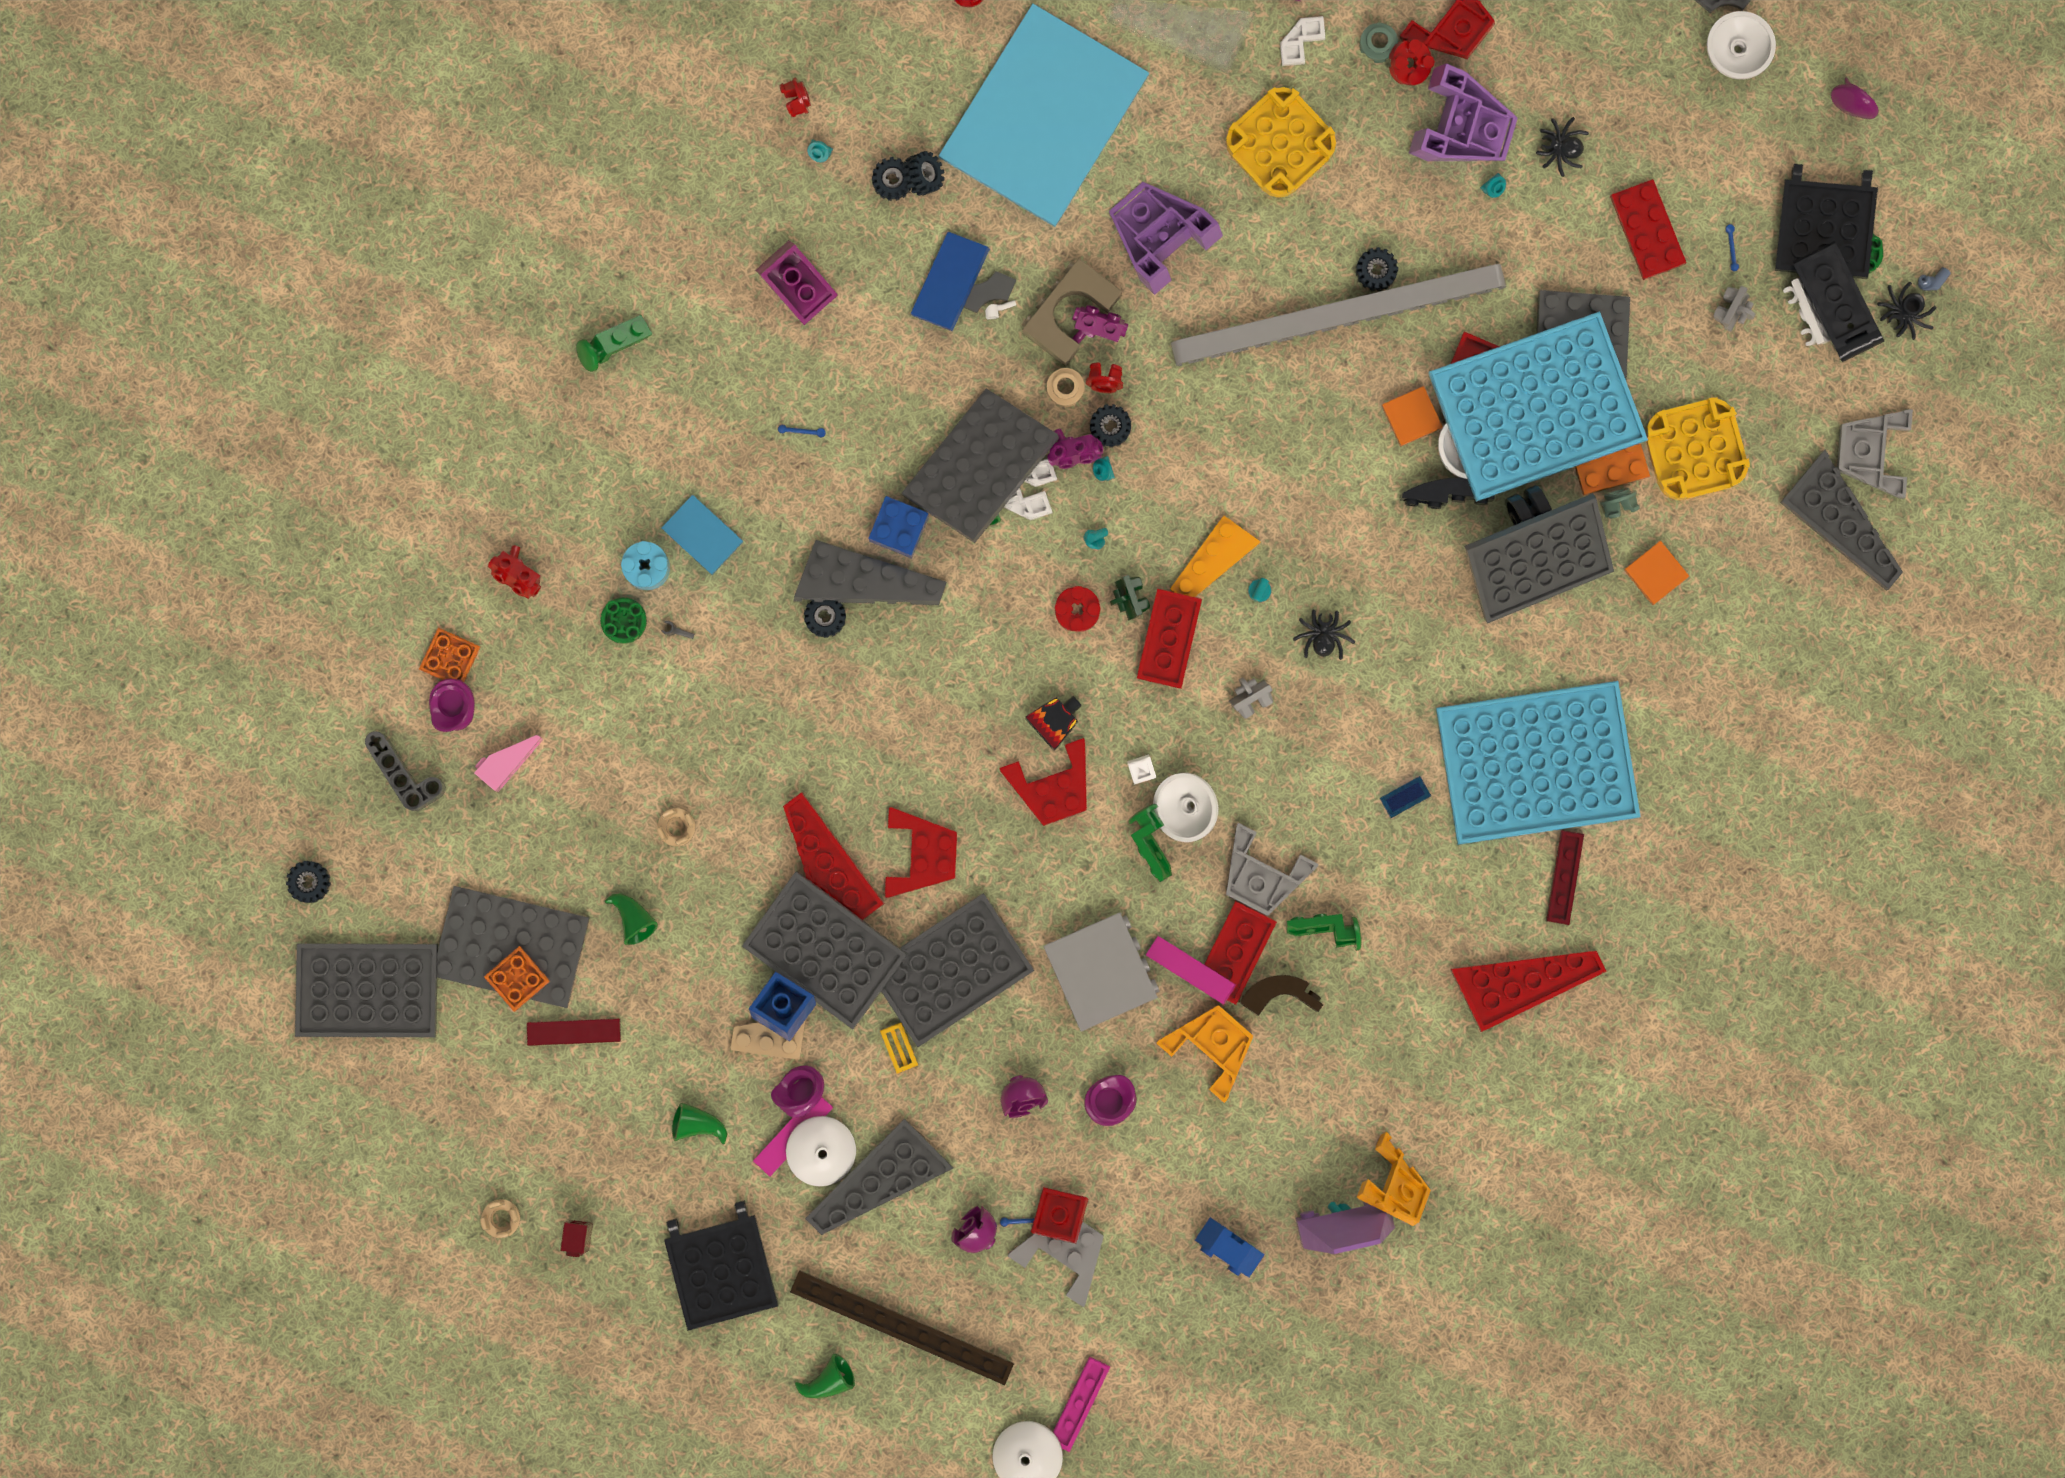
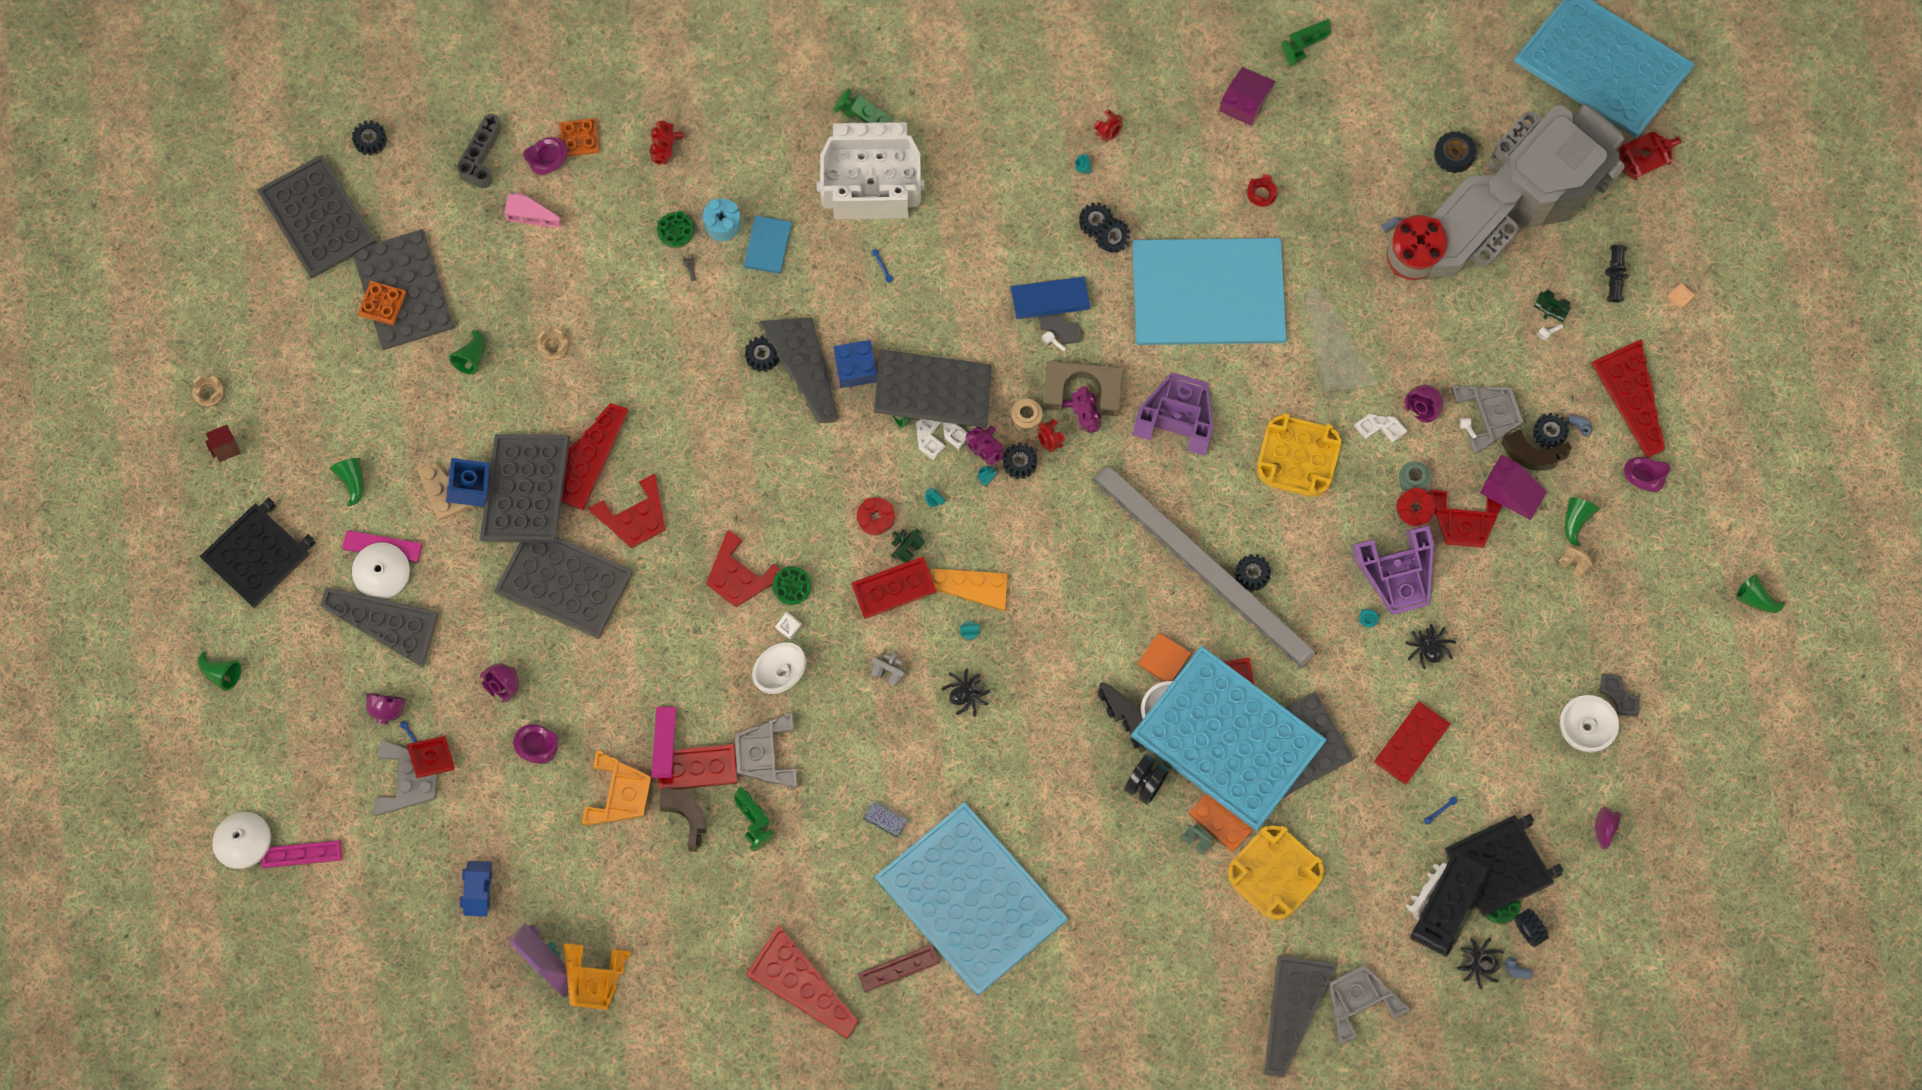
camera: 60 degrees right, 15 degrees down
dark red tile [527,1018,621,1046] -> none
magenta slope [755,240,838,325] -> none
magenta piece [771,1065,825,1117] -> none
dark brown plate [790,1270,1014,1385] -> none
yellow tile [880,1022,918,1074] -> none
torso [1025,696,1082,751] -> none
light grey panel [1043,913,1160,1031] -> none
green piece [1128,804,1172,882] -> none
dark grey plate [1464,493,1614,624] -> none
orange tile [1624,540,1689,605] -> none
light grey hips [1714,286,1756,332] -> none
none -> green tile [772,566,811,605]
none -> white piece [817,122,924,219]
none -> black bush [1514,908,1549,947]

